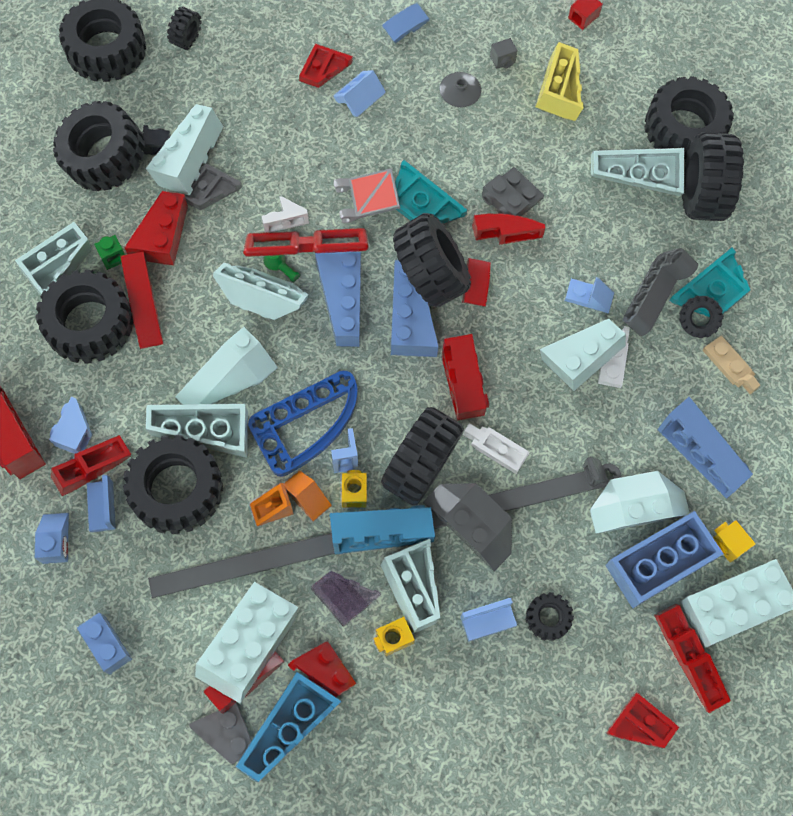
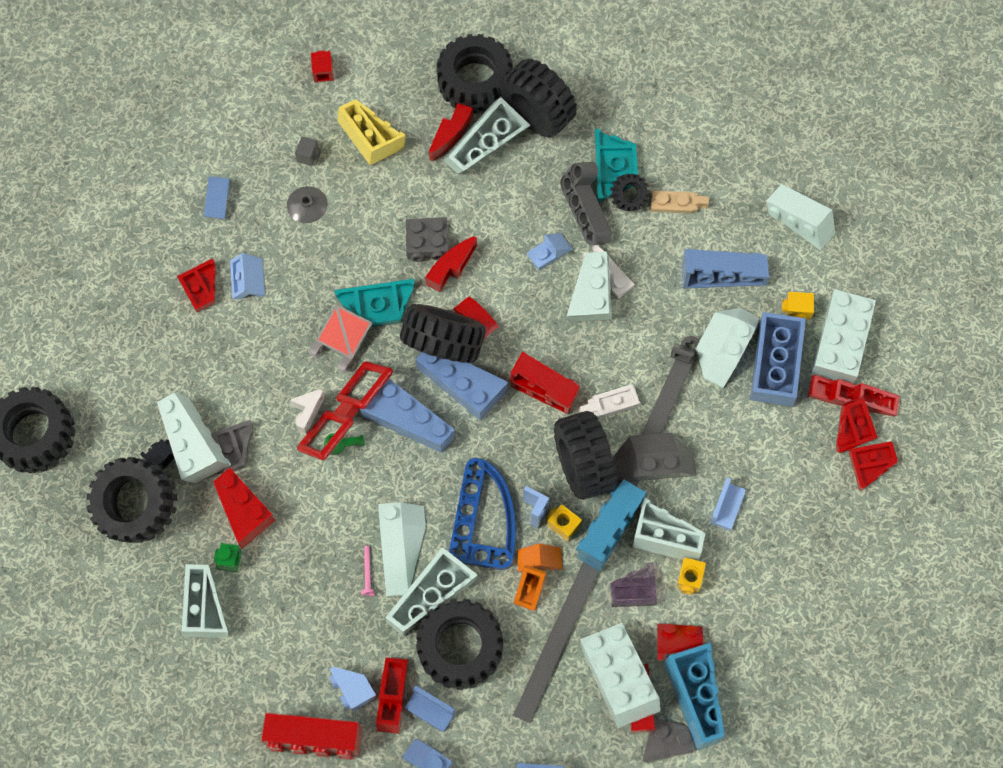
camera: 45 degrees left, 0 degrees up
black tyre [36,269,133,364] -> none
red slope [120,252,163,349] -> none
black tyre [167,6,202,50] -> none
light aqua wedge [213,263,308,320] -> none
black tyre [526,592,574,641] -> none
none -> bright pink piece [361,546,374,596]
none -> red slope [428,103,473,161]
none -> red wing [836,397,877,453]

